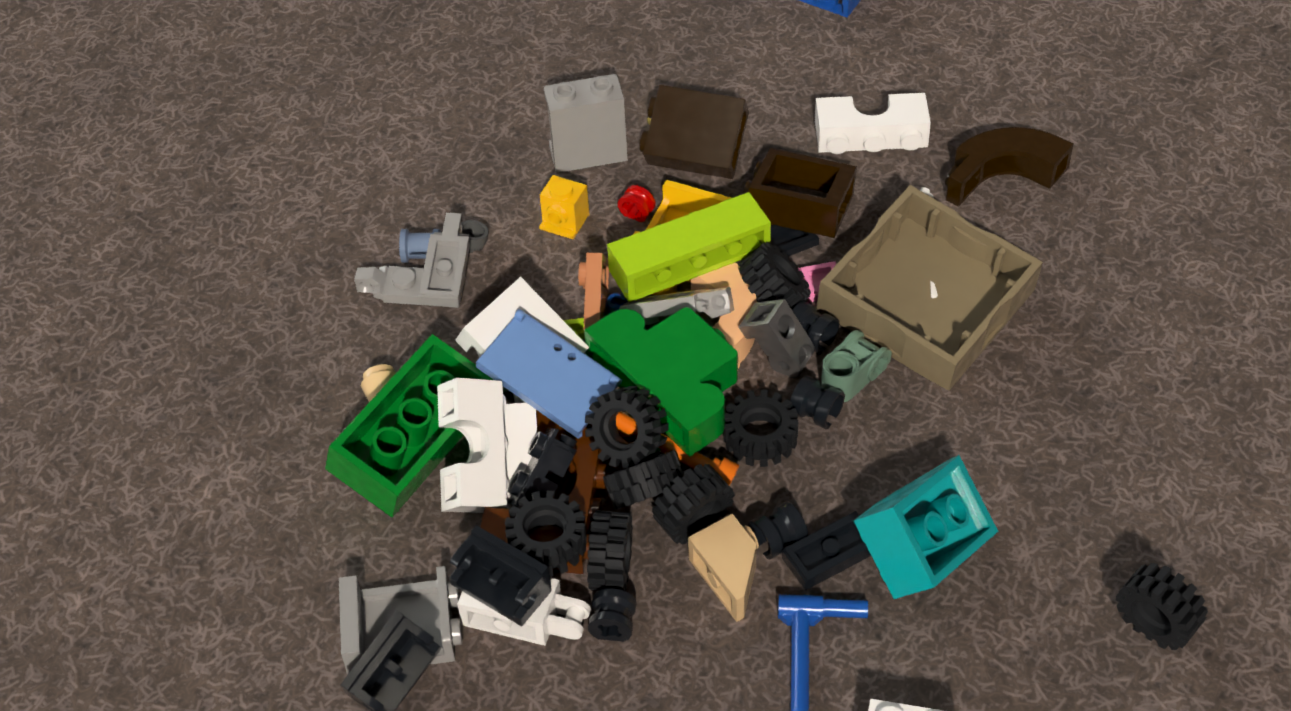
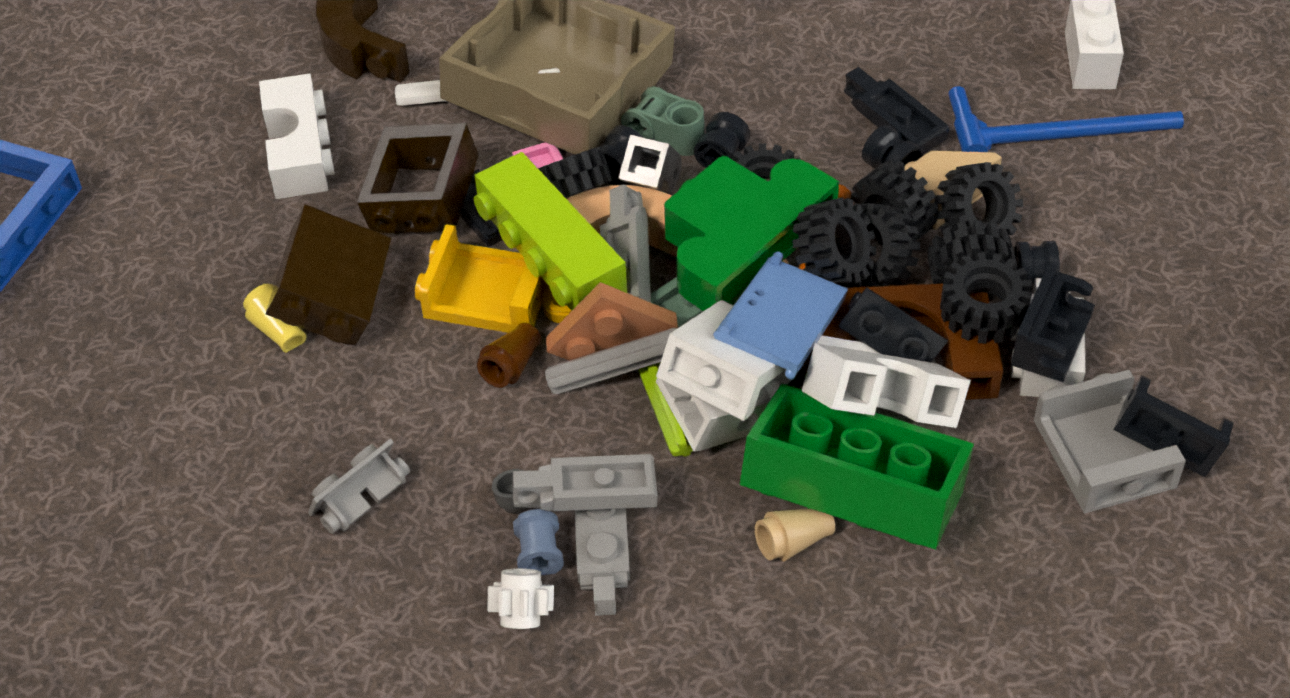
camera: 100 degrees left, 0 degrees up
yellow brick [539,175,589,239] -> none
light grey panel [544,74,628,173] -> none
red bush [617,185,656,222] -> none
teal slope [854,455,998,599] -> none
none -> light grey hinge [308,439,410,534]
none -> reddish brown cone [477,323,541,388]
none -> white gear [487,568,554,629]
none -> light grey axle [545,328,677,394]
none -> black tyre [934,162,1023,236]

